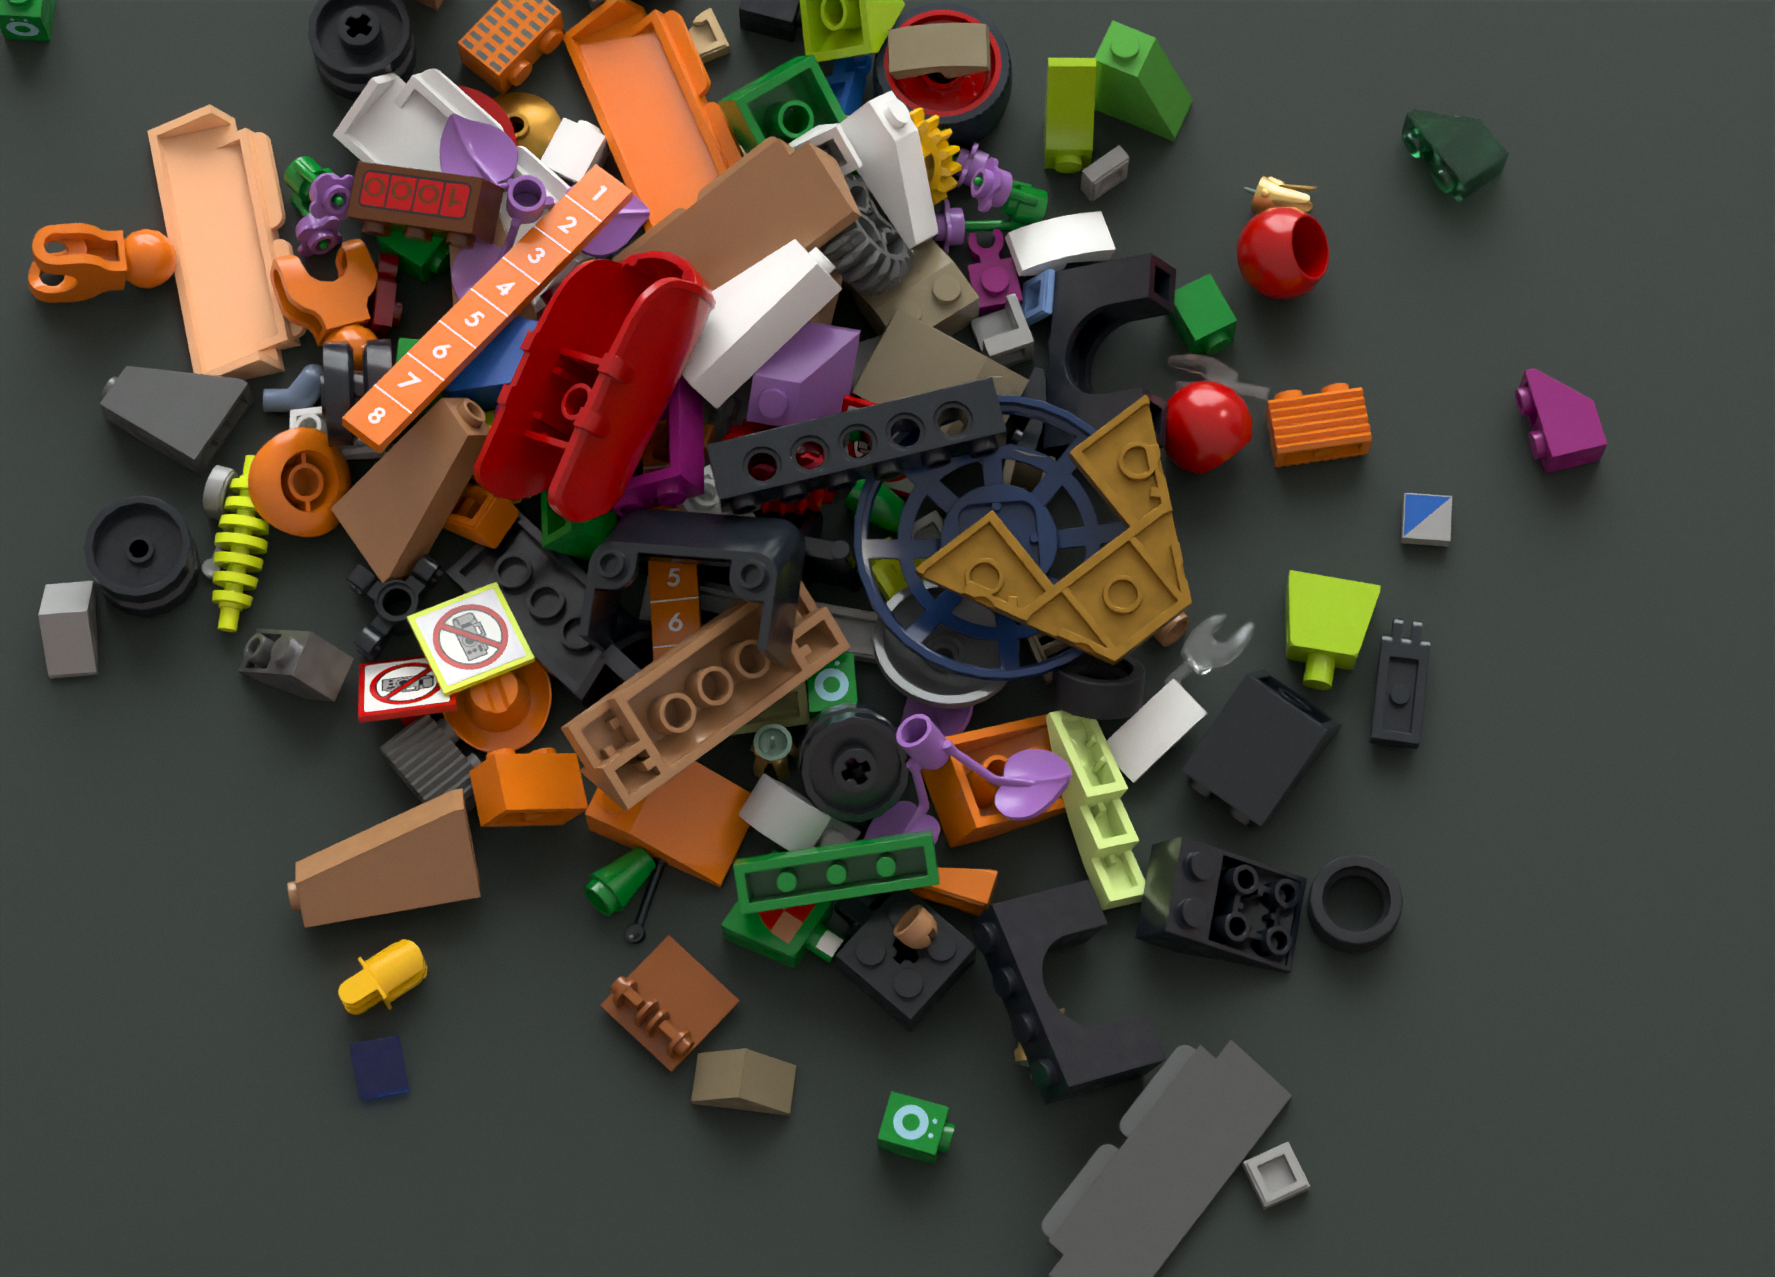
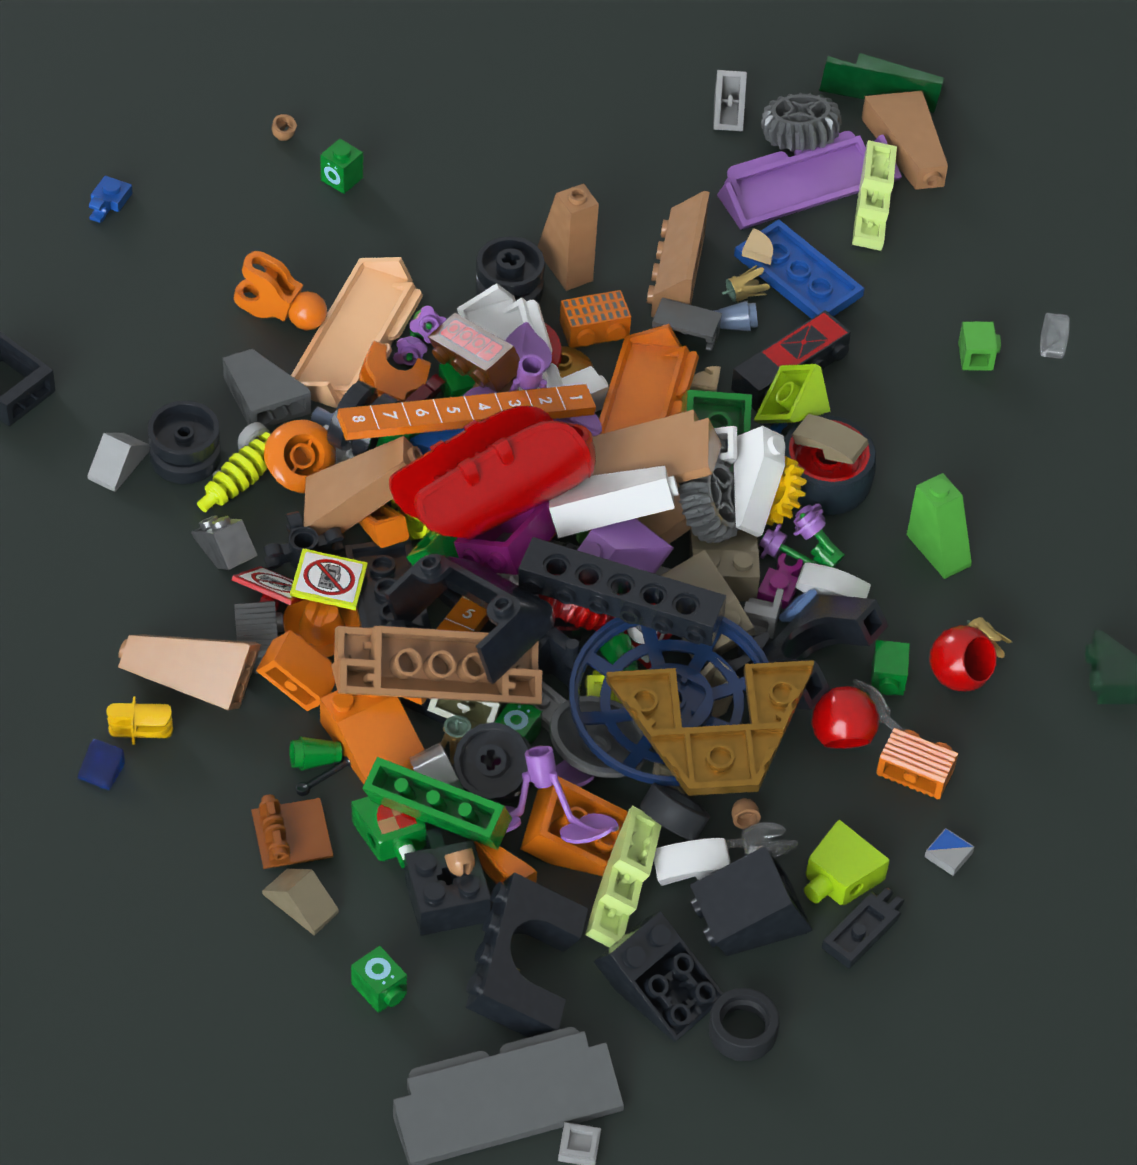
camera: 30 degrees right, 20 degrees down
lime slope [1044,58,1096,173] -> none
light grey tile [1080,145,1129,201] -> none
magenta slope [1515,368,1607,473] -> none

